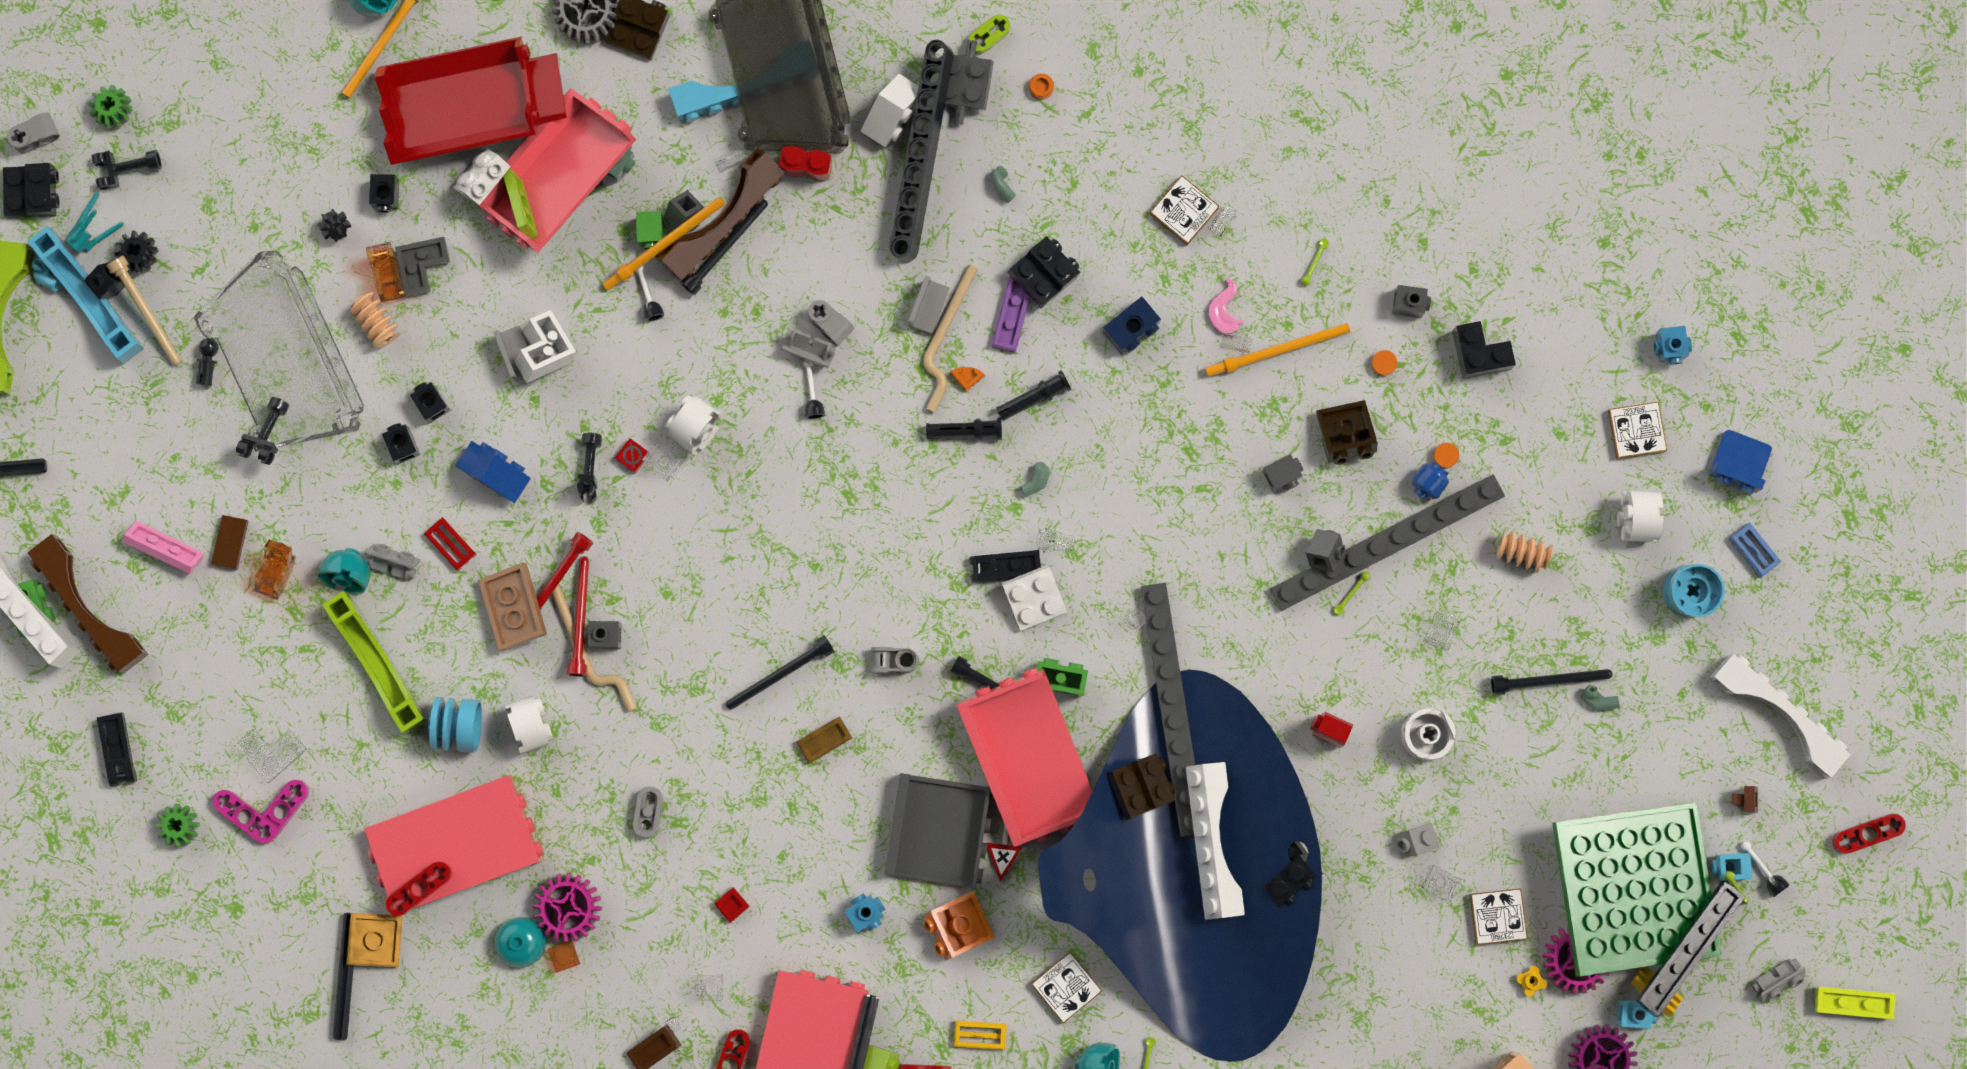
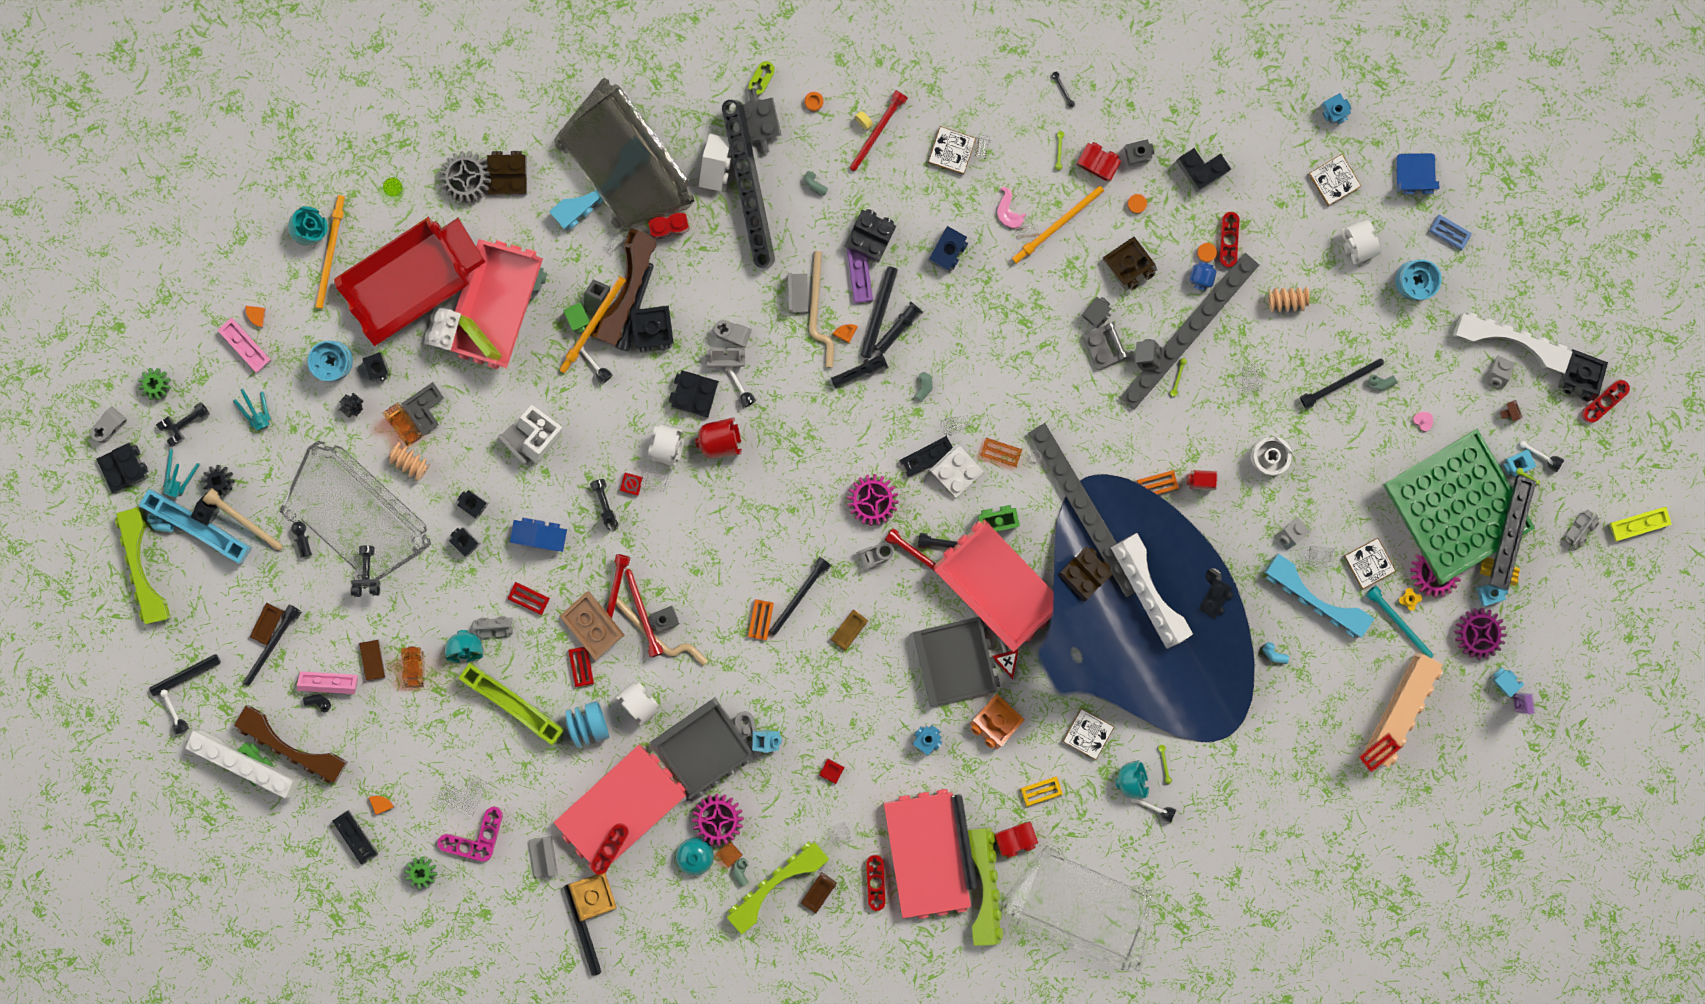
camera: 25 degrees left, 5 degrees up
none -> bright pink plate [217,317,271,373]
none -> teal plant [233,389,271,431]
none -> black piece [244,604,302,686]
none -> orange tile [245,306,266,327]
none -> reddish brown tile [250,602,284,645]
none -> black arm [303,694,331,713]
none -> medium azure wheel [308,340,353,381]
none -> orange tile [369,795,394,815]
none -> light grey panel [529,836,558,877]
none -> red tile [568,647,595,687]
none -> black plate [631,305,674,352]
none -> dark grey panel [650,697,755,799]
none -> black plate [669,370,719,418]
none -> red cylinder [695,417,742,459]
none -> lime arch [727,840,830,935]
none -> sand green arm [732,858,749,887]
none -> orange tile [748,599,774,640]
none -> medium azure brick [752,730,782,752]
none -> dark pink gear [847,474,899,526]
none -> red piece [850,90,908,172]
none -> light yellow tile [855,111,873,130]
none -> black axle [861,266,898,359]
none -> red piece [884,528,936,572]
none -> clear orange tile [980,437,1022,468]
none -> black hinge [1052,71,1075,108]
none -> red brick [1076,142,1121,183]
none -> flat silver plate [1082,321,1129,370]
none -> orange tile [1137,470,1179,494]
none -> red beam [1219,211,1240,268]
none -> medium azure arm [1263,642,1289,664]
none -> medium azure arch [1264,554,1375,638]
none -> teal piece [1365,585,1433,659]
none -> bright pink piece [1413,412,1433,431]
none -> light grey bracket [1485,355,1515,390]
none -> black plate [1558,349,1608,402]

